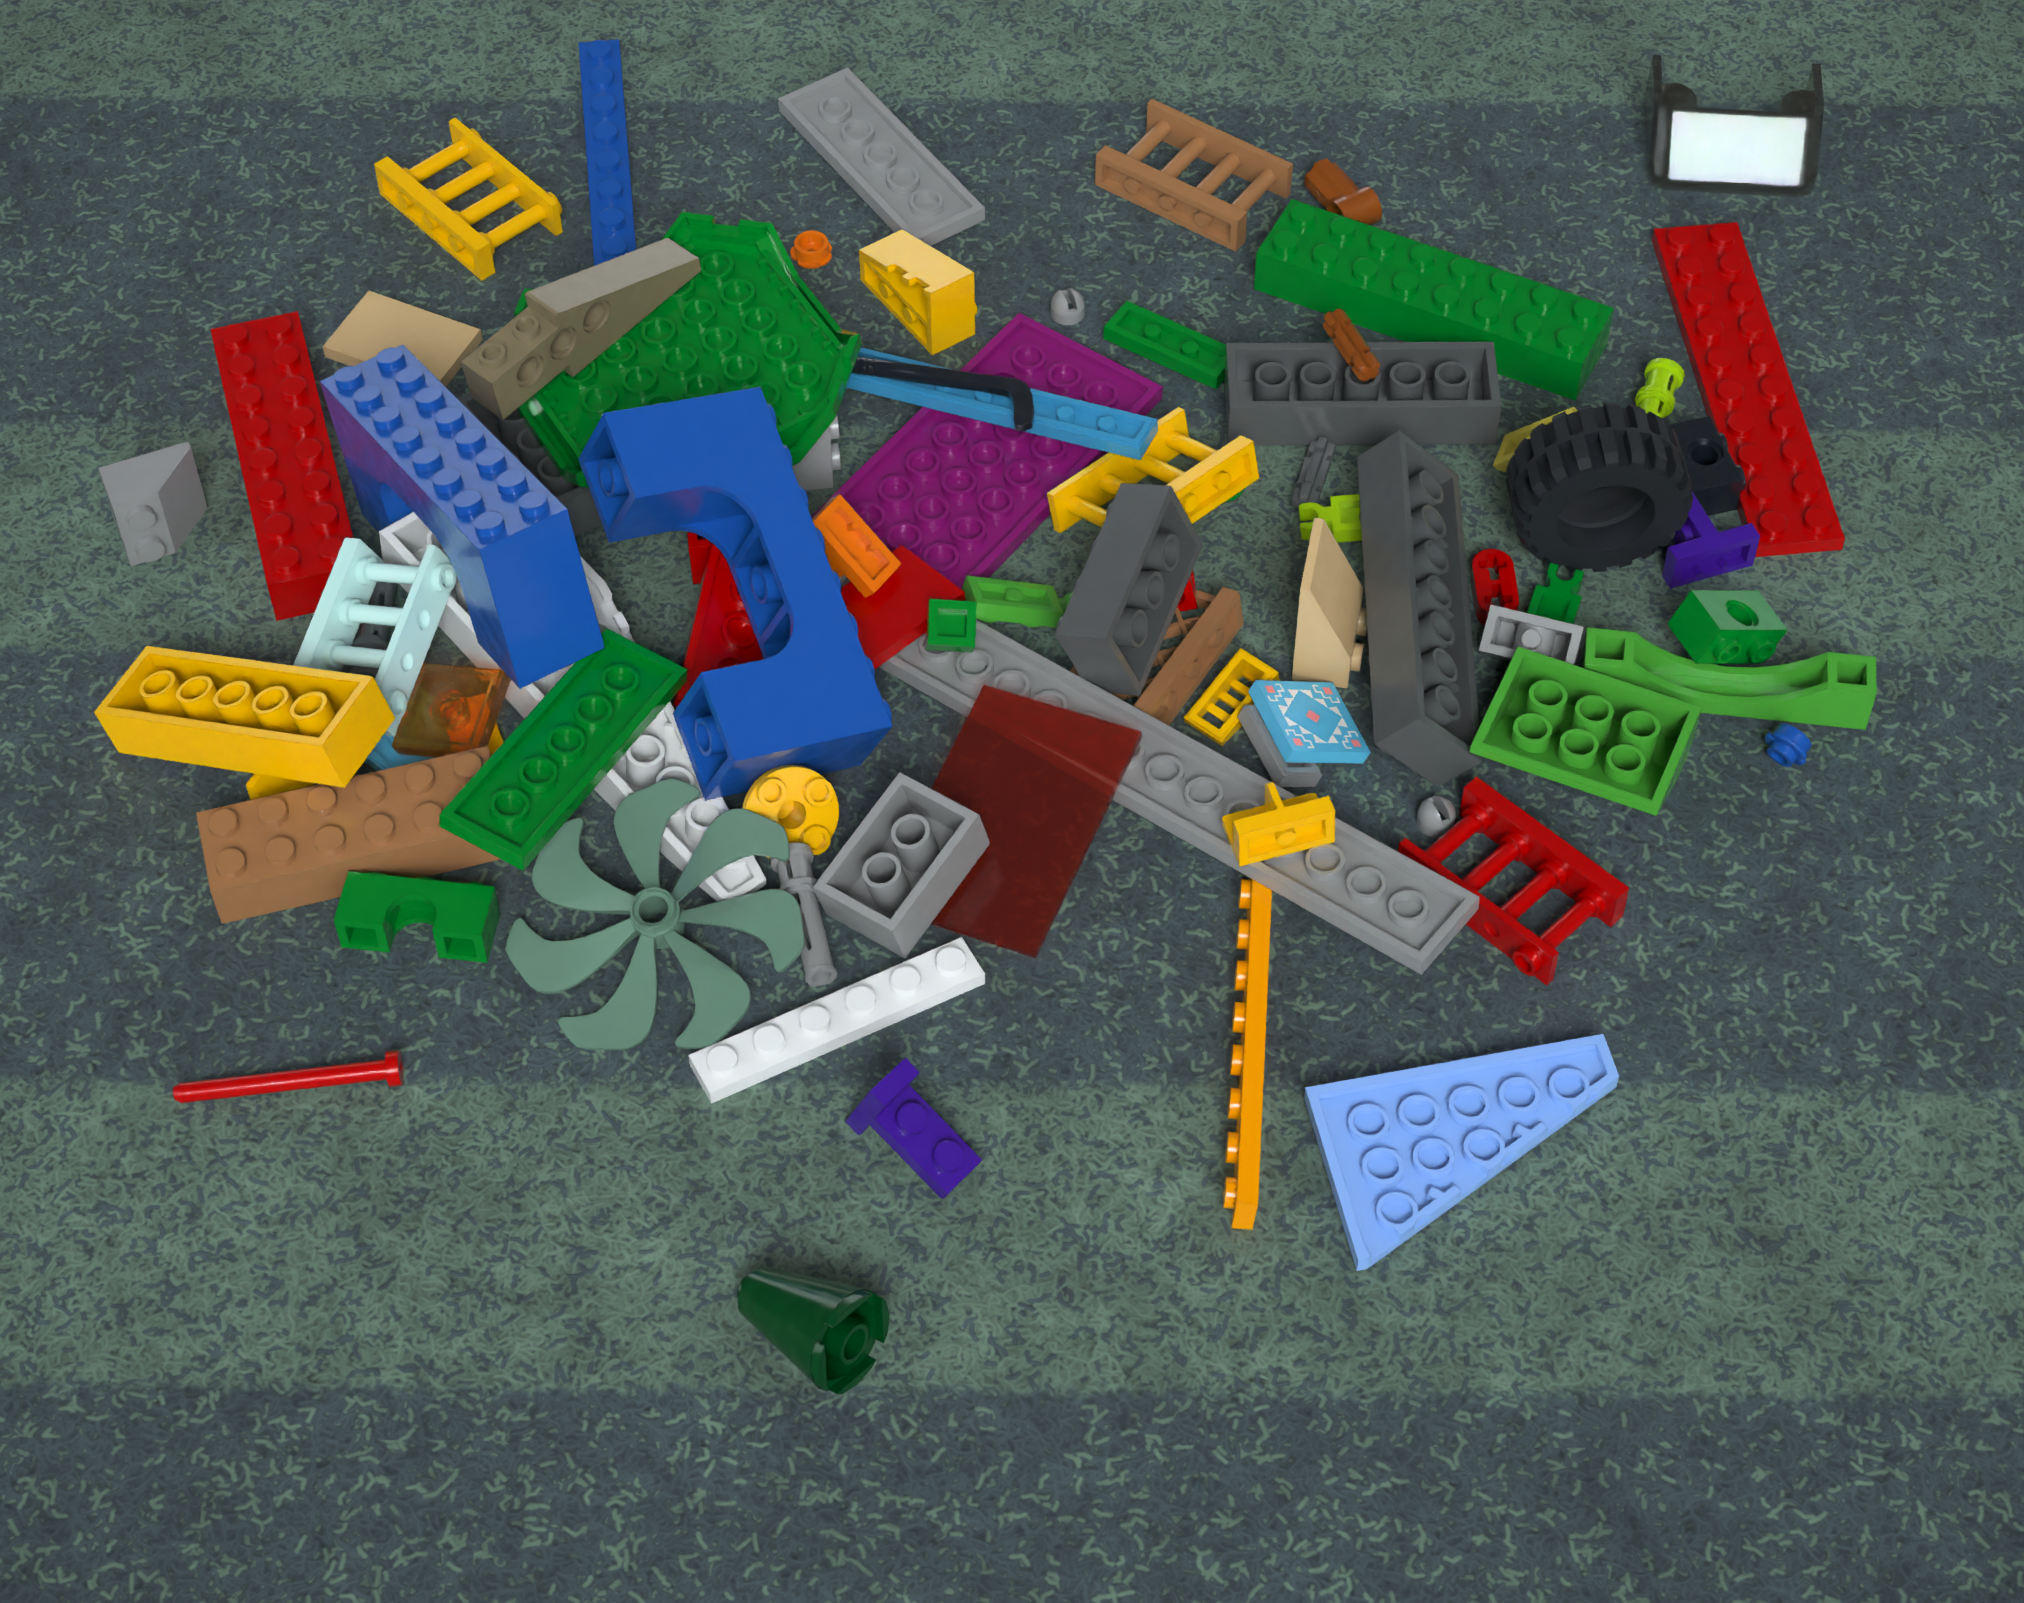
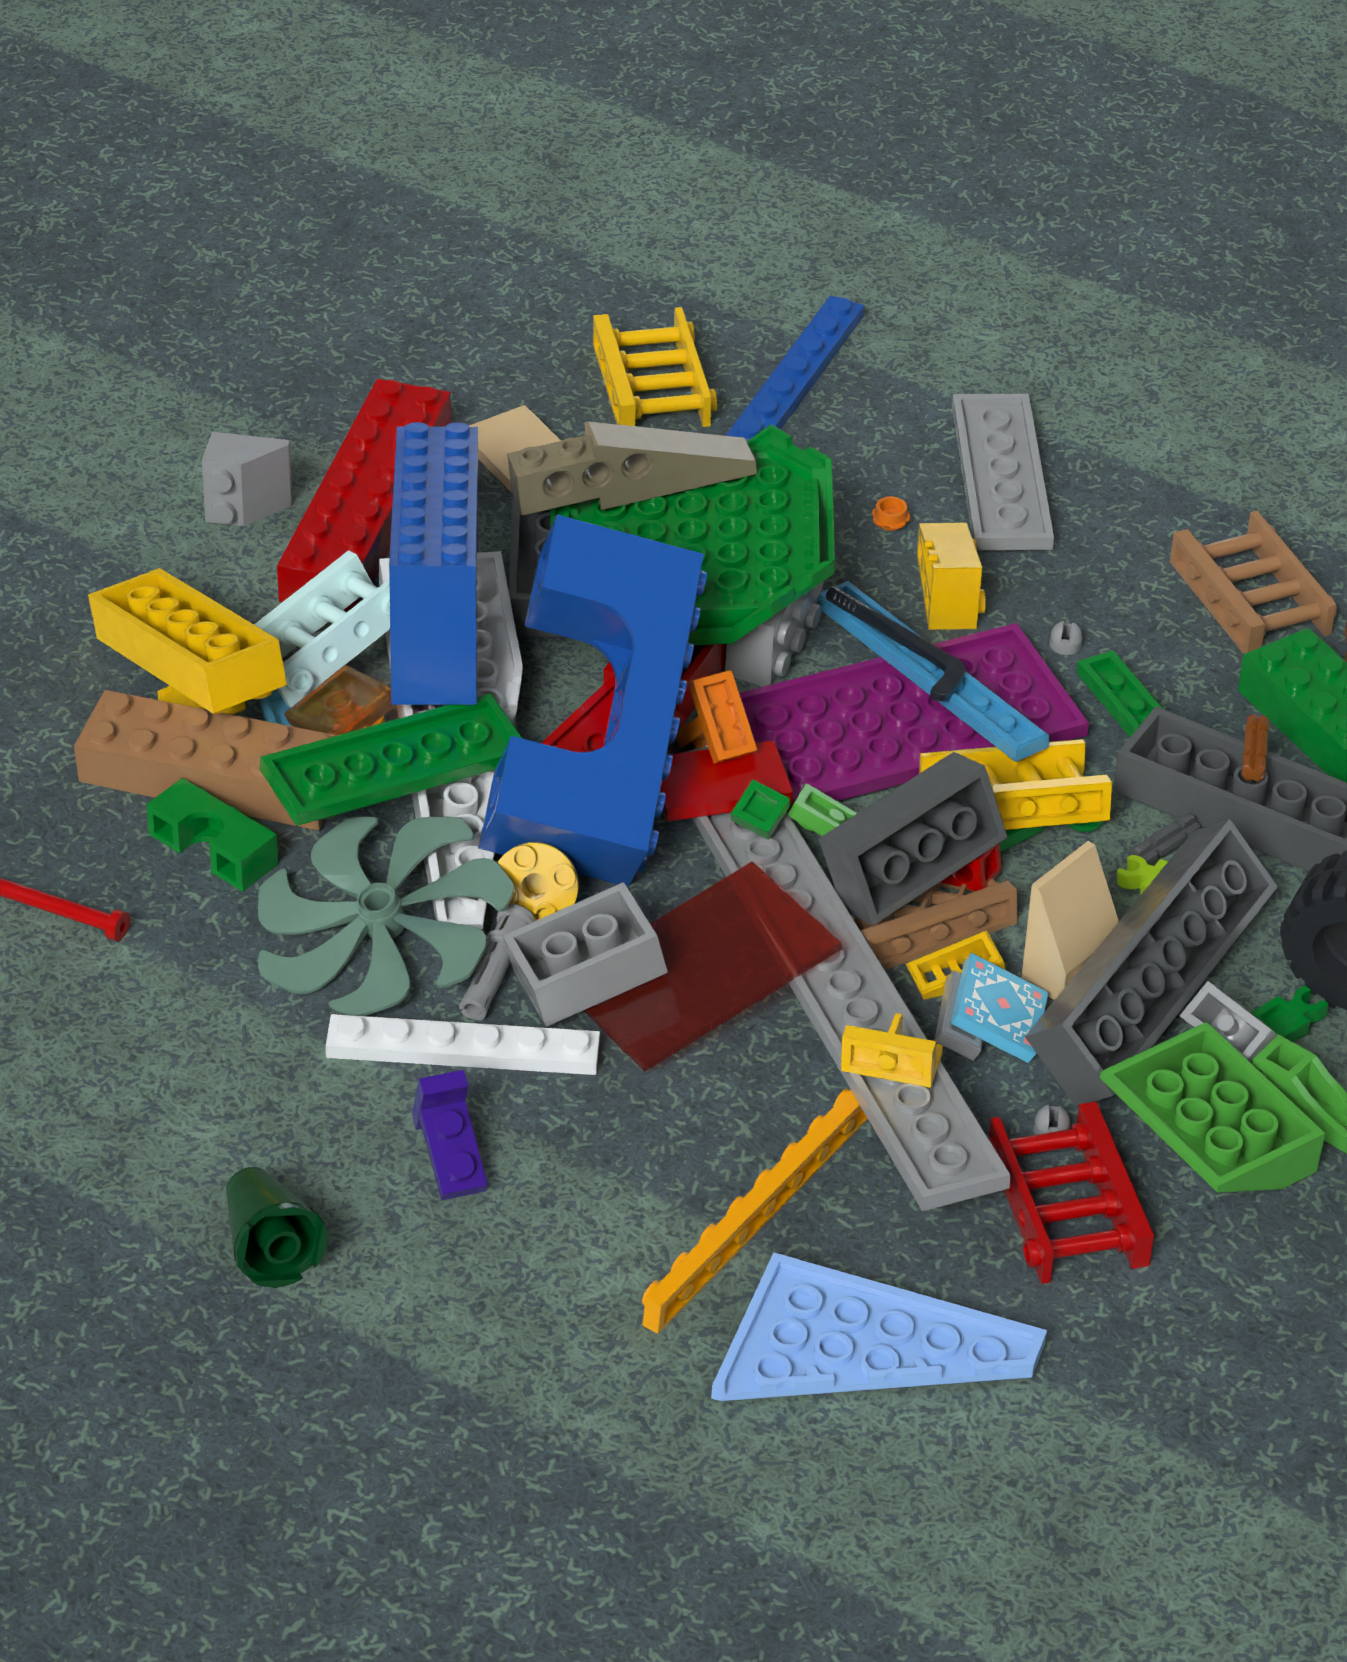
camera: 30 degrees right, 10 degrees down
red beam [1470,549,1519,626] -> none

